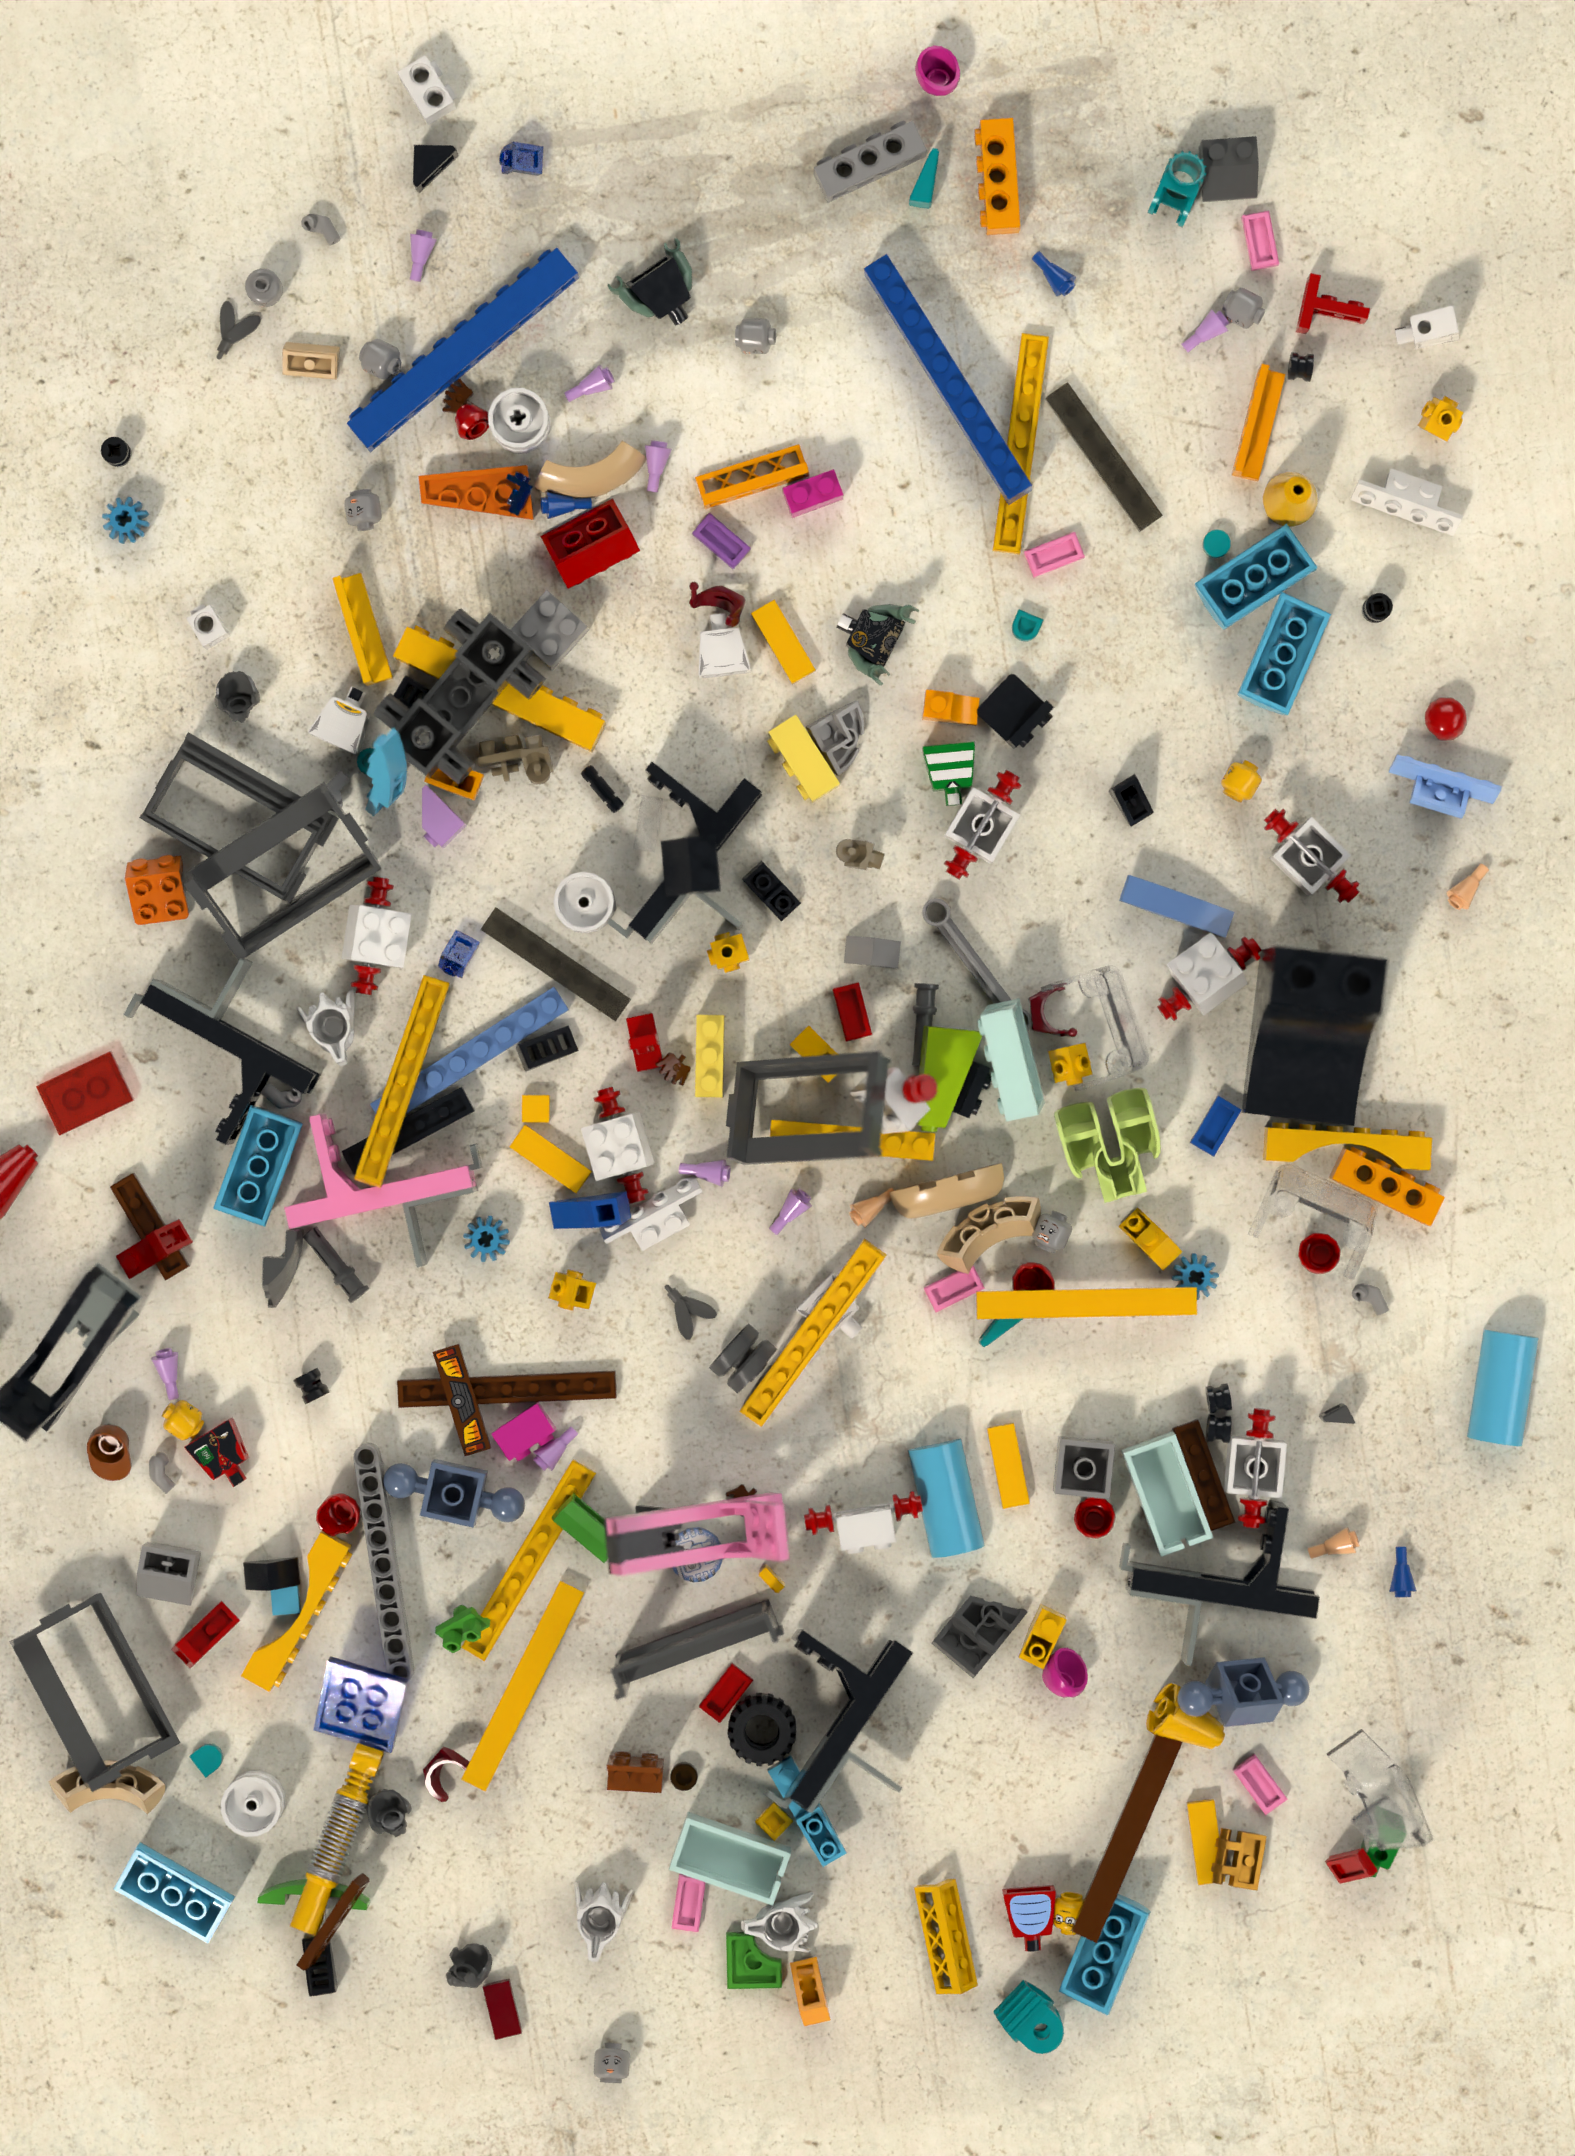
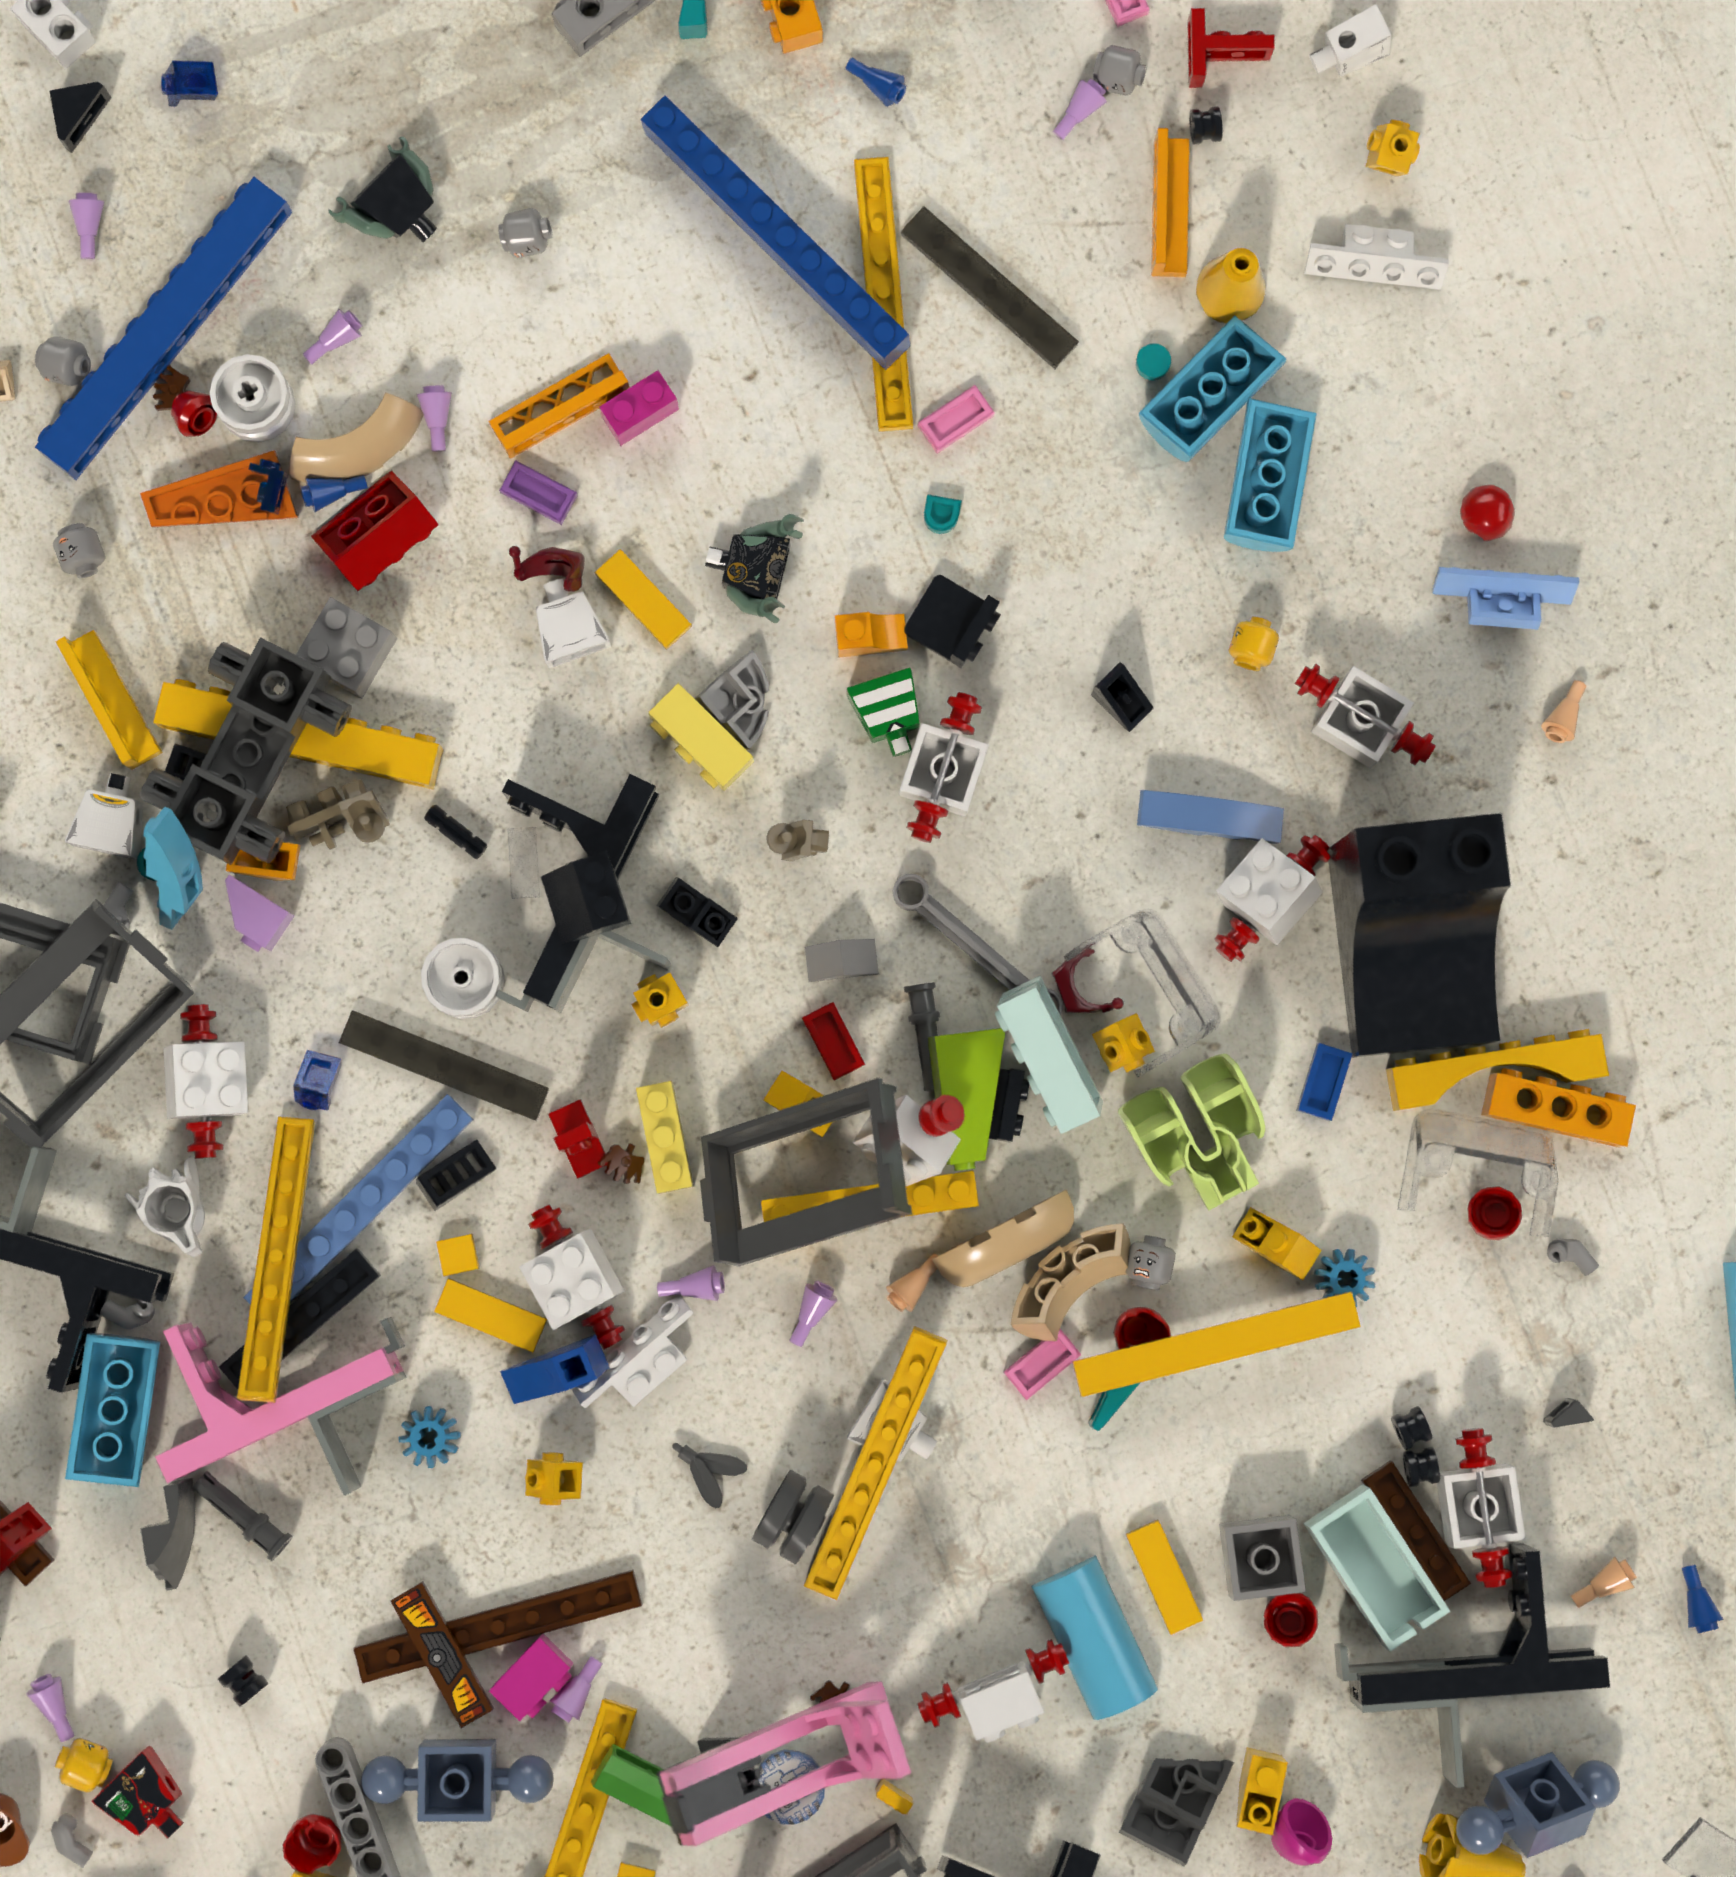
camera: 20 degrees left, 5 degrees down
black wheel [1362,593,1393,623] -> none

